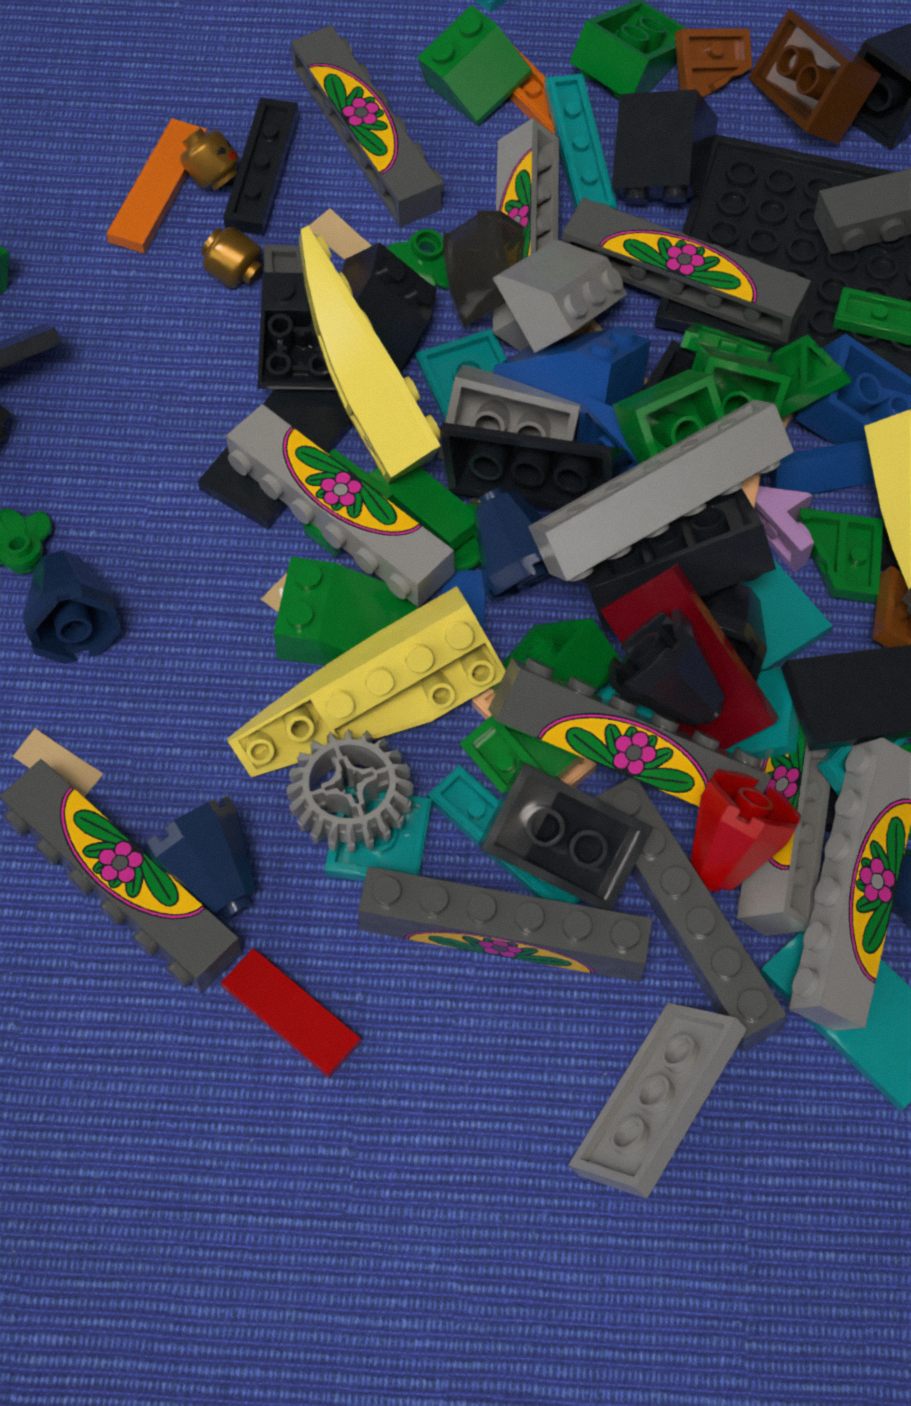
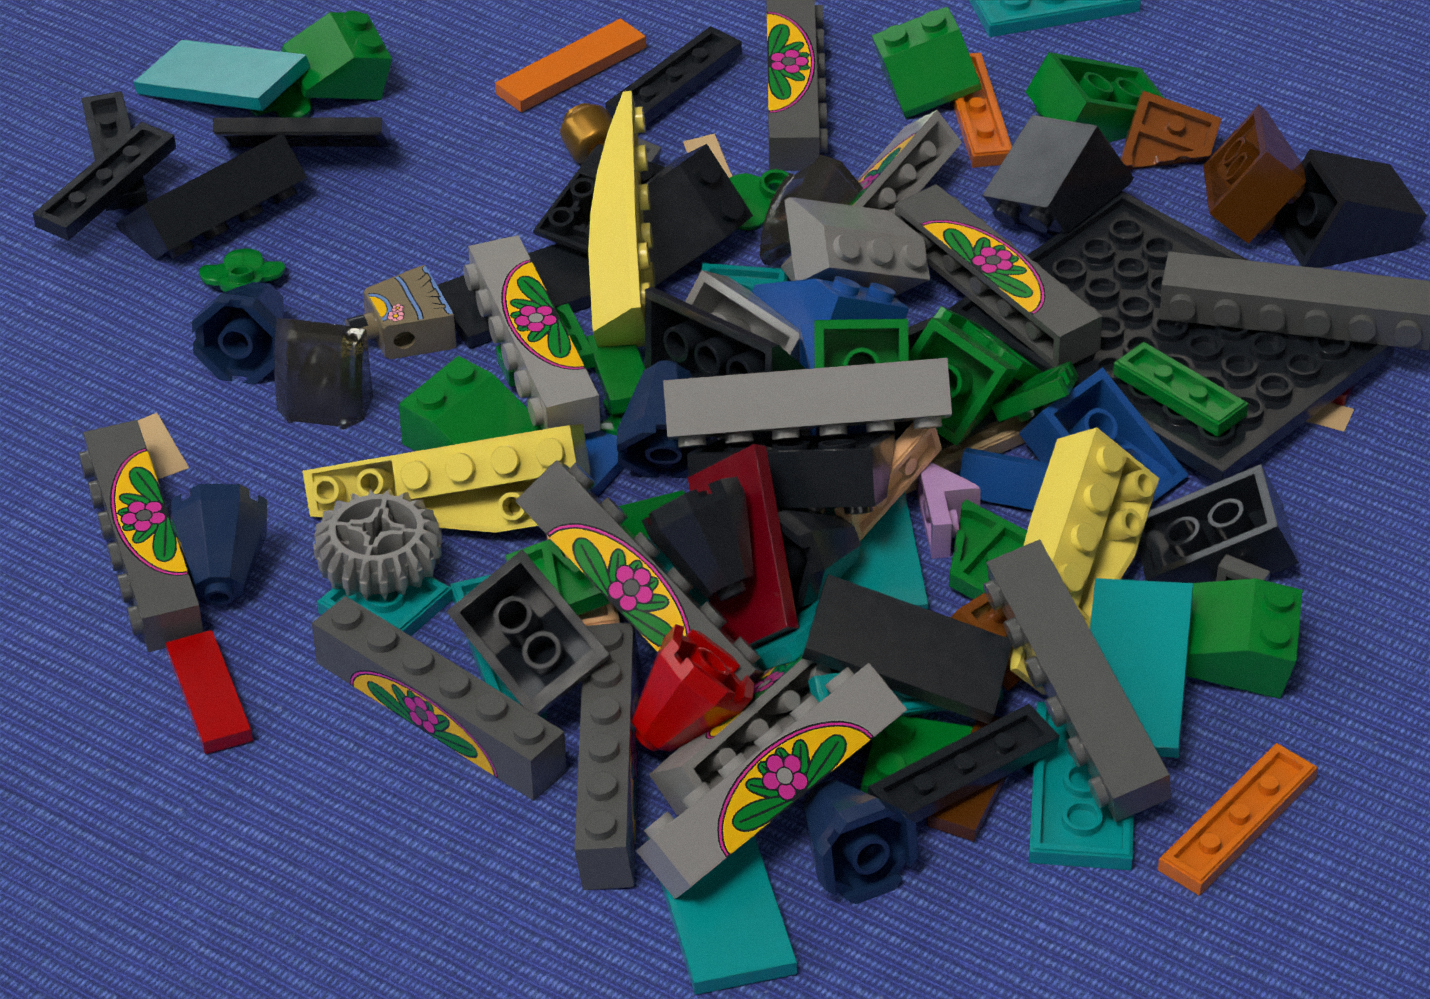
camera: 30 degrees right, 20 degrees down
pearl gold head [180,128,239,191] -> none
teal tile [543,73,617,210] -> none
light grey plate [568,1003,747,1199] -> none
none -> clear smoke slope [275,318,373,430]
none -> dark tan torso [345,265,456,359]

